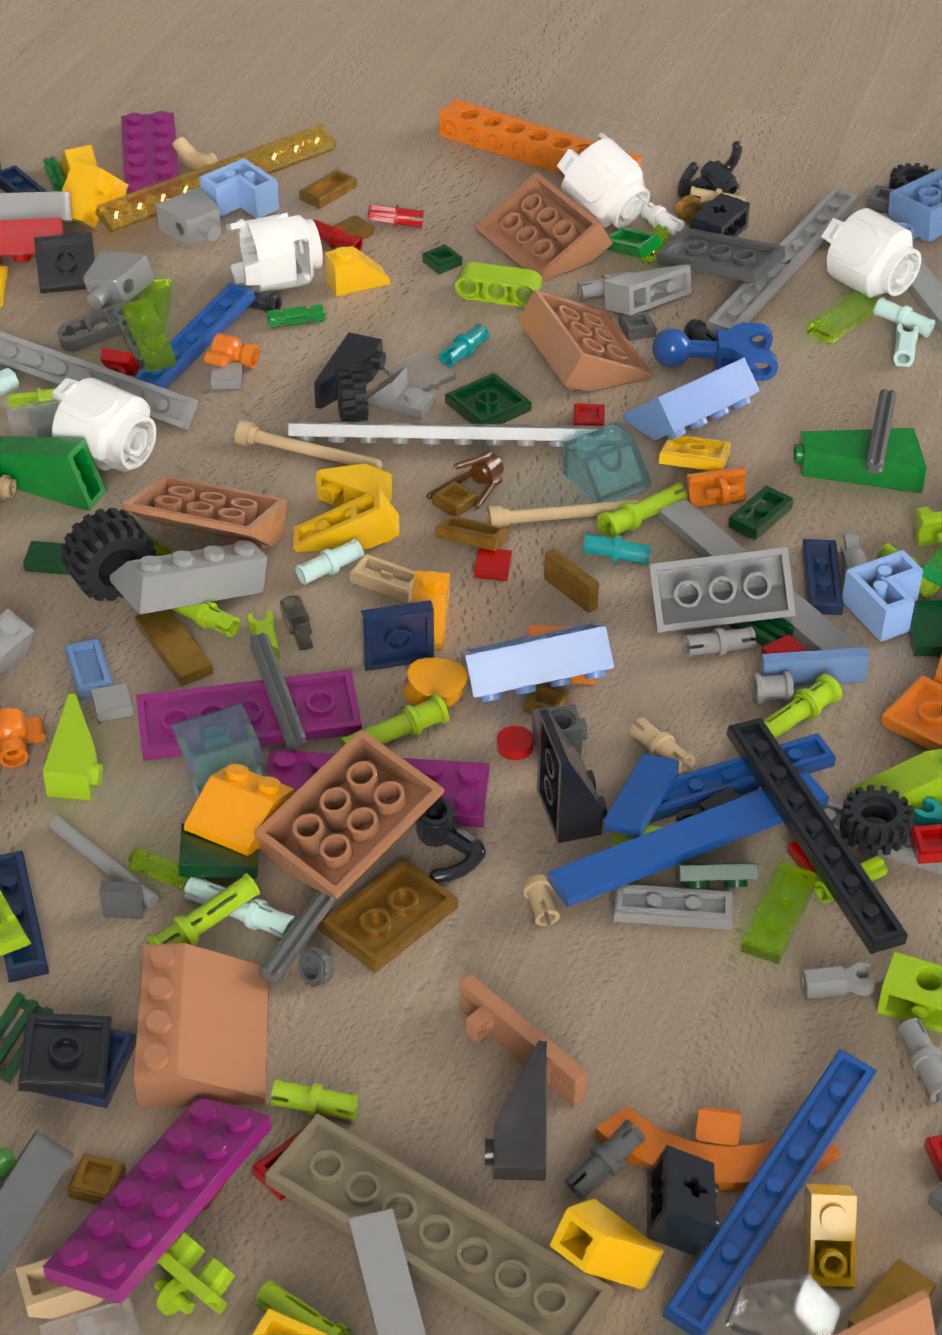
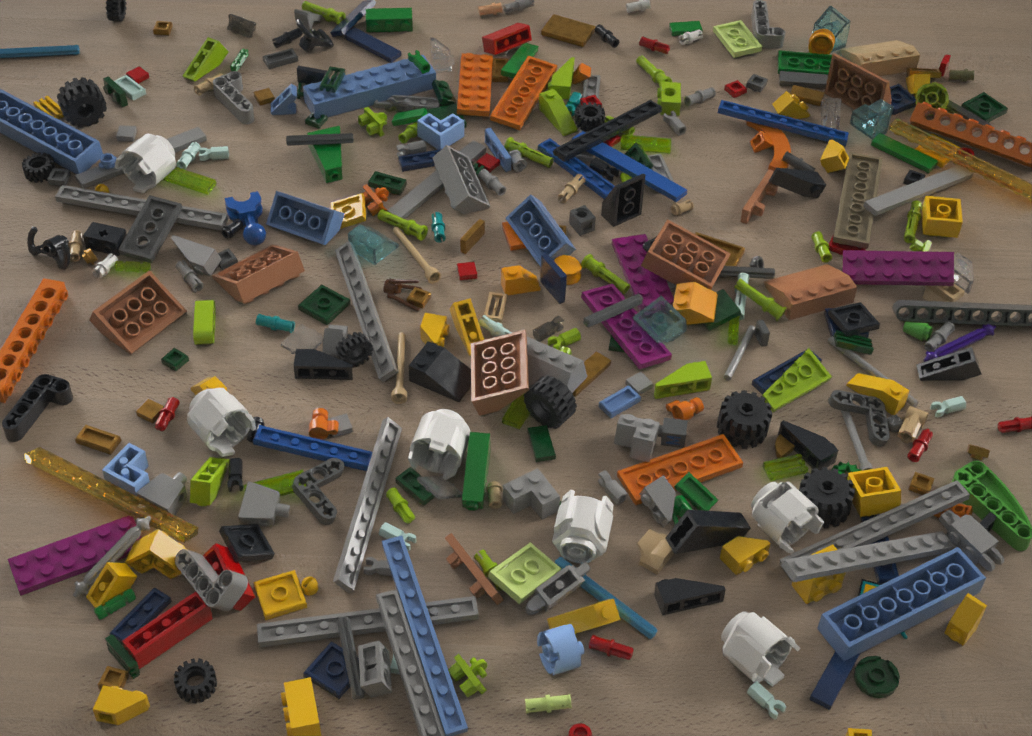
camera: 110 degrees left, 5 degrees up
pearl gold tile [67,1153,126,1204] -> none
red tile [100,348,140,376] -> none
clear neon green tile [121,297,177,372] -> none
tan arm [172,137,218,172] -> none
green axle [267,304,325,328] -> none
axle [368,204,424,228] -> none
pearl gold tile [435,515,510,551] -> none
red tile [497,726,534,760] -> none
white piece [557,132,650,228] -> none
red tile [573,403,605,426] -> none
blue tile [604,753,679,837] -> none
green tile [606,227,662,259] -> none
black brick [647,1145,720,1256] -> none
none -> black beam [2,374,73,442]
none -> light grey wheel [73,516,151,597]
none -> lime slope [190,457,230,506]
none -> black bar [227,458,243,492]
none -> black slope [408,341,471,402]

